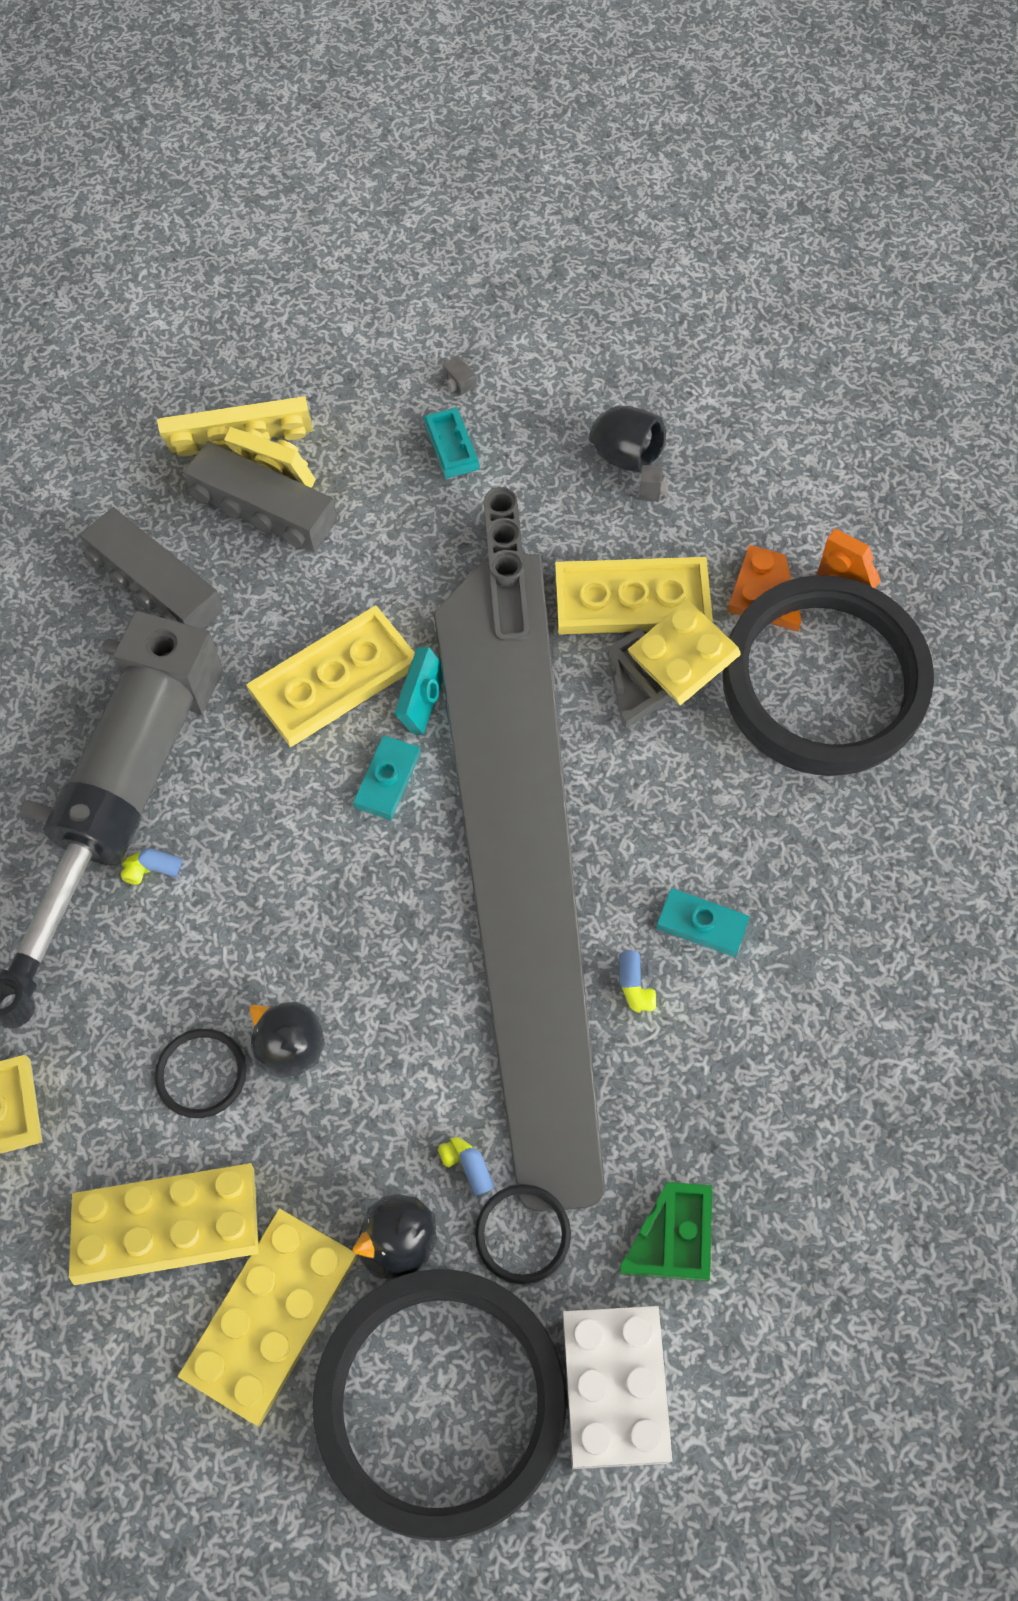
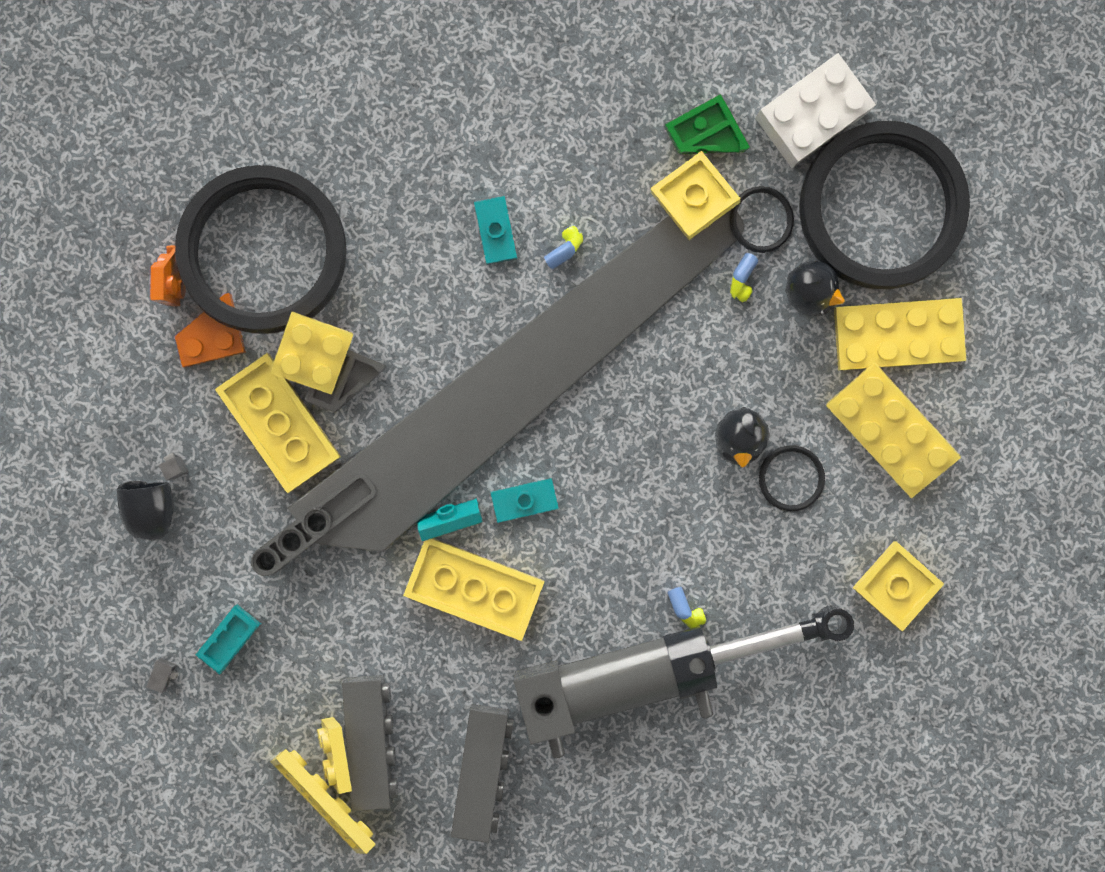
camera: 125 degrees left, 25 degrees up
none -> light yellow plate [651,151,740,240]

